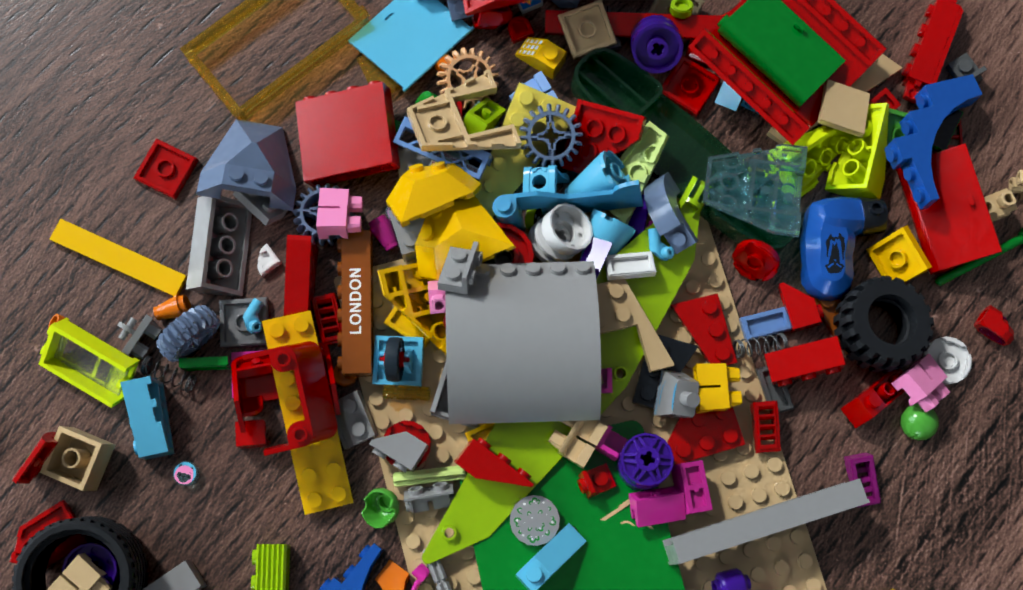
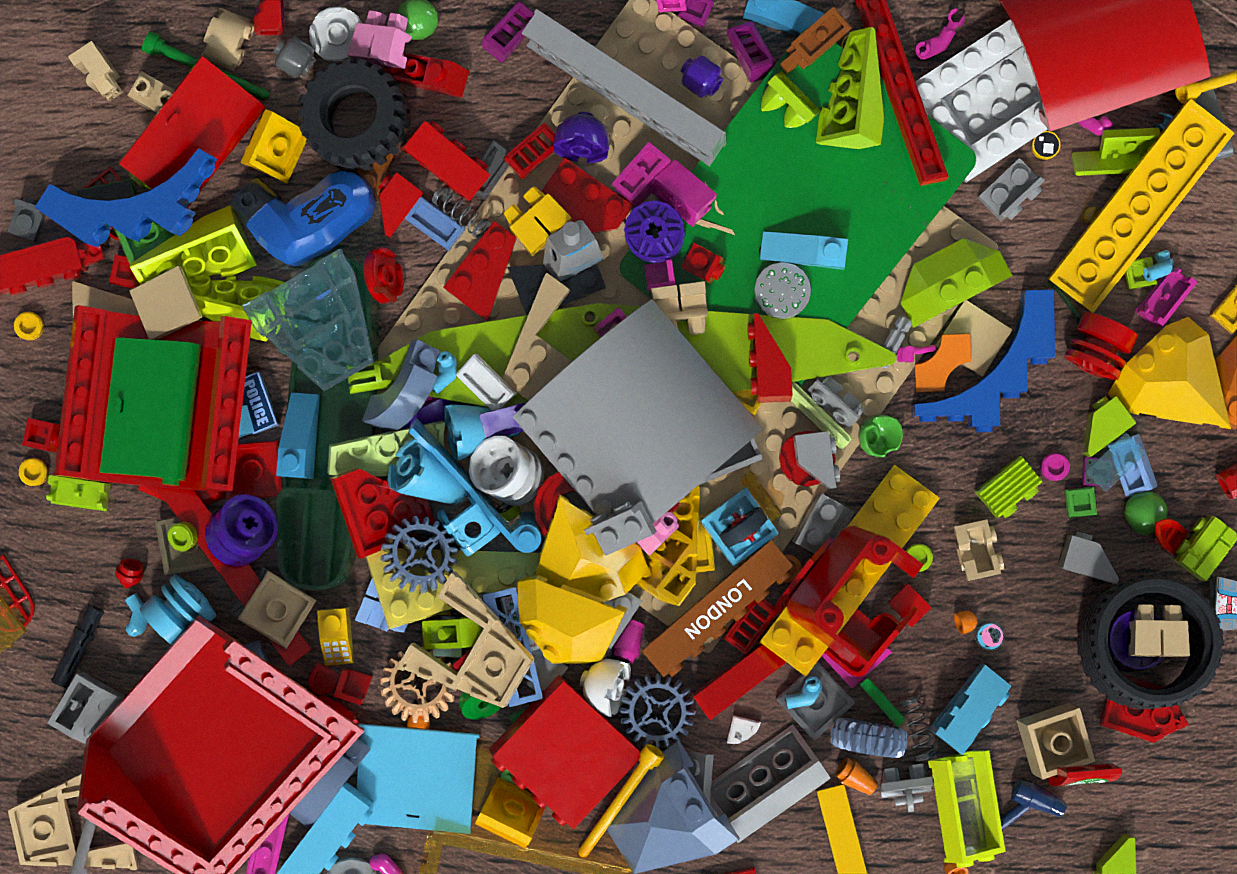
camera: 130 degrees left, 10 degrees up
bright pink hips [316,188,363,239] -> none
none -> yellow tile [14,312,44,340]
none -> tan cylinder [201,8,254,71]
none -> slope [242,371,280,434]
none -> dark grey head [273,36,316,78]
none -> dark azure slope [276,393,320,479]
none -> red panel [334,667,373,705]
none -> yellow bracket [475,777,547,849]
none -> dark purple cylinder [553,112,610,163]
none -> yellow piece [578,744,665,858]
none -> white cylinder [580,659,631,717]
none -> lime tile [905,543,933,572]
none -> tan cylinder [954,519,1004,581]
none -> orange hinge [954,610,977,635]
none -> dark blue piece [1000,778,1067,830]

